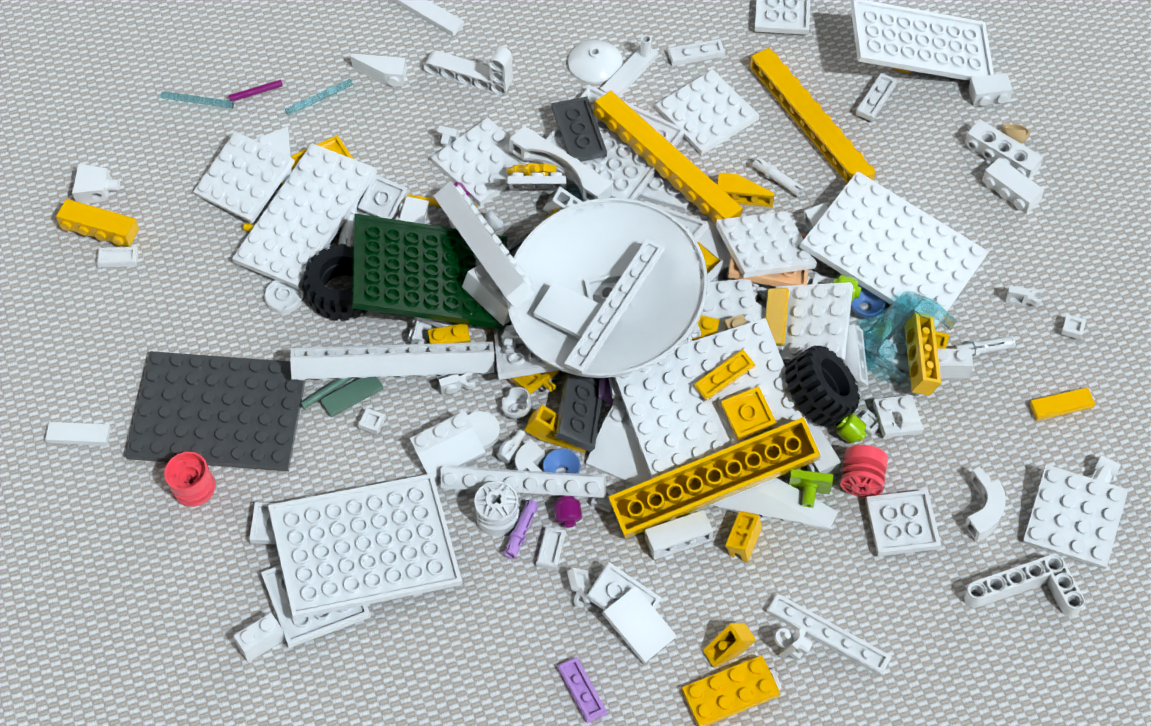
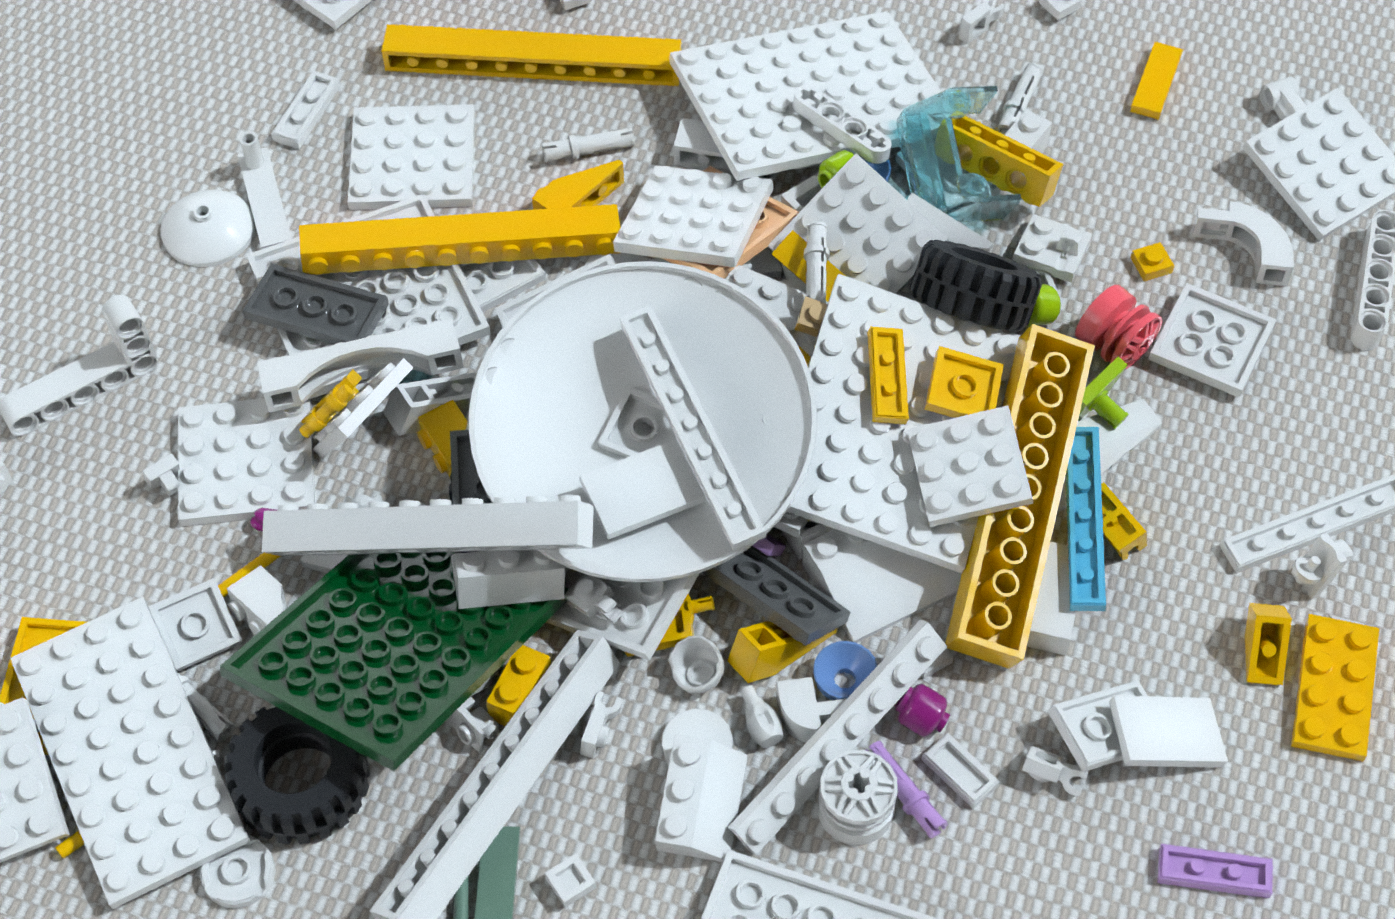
camera: 55 degrees left, 0 degrees up
none -> white beam [793,86,892,164]
none -> white pin [804,221,829,303]
none -> white plate [907,405,1033,527]
none -> medium azure tile [1066,427,1106,611]
none -> yellow plate [1130,242,1175,282]

